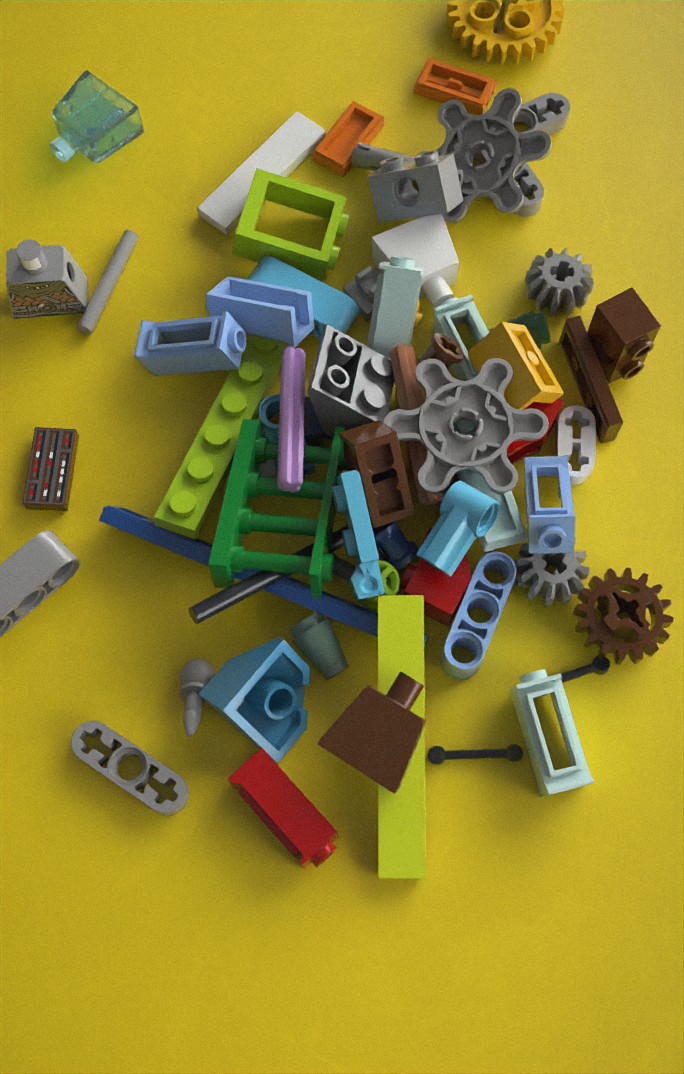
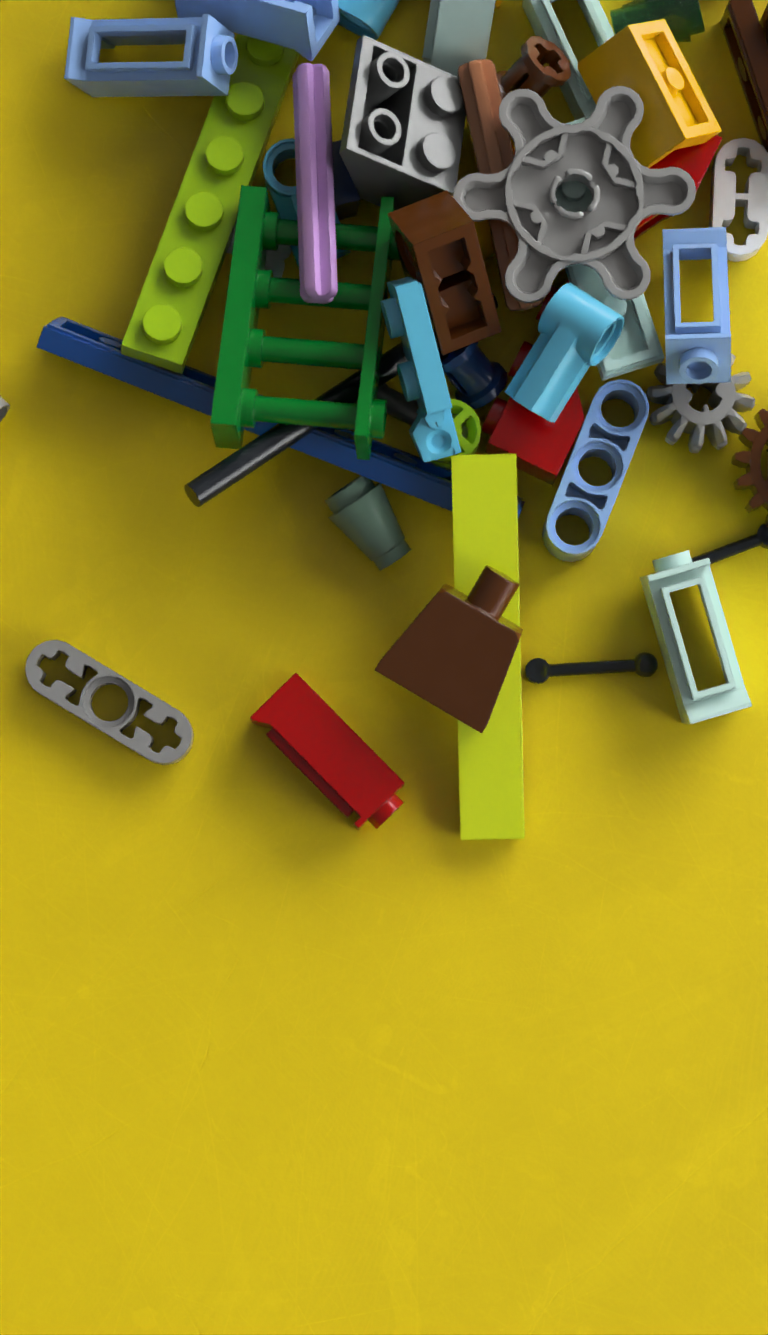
camera: 10 degrees left, 15 degrees up
light grey bar [179,659,215,736] -> none
dark azure slope [198,637,310,763] -> none

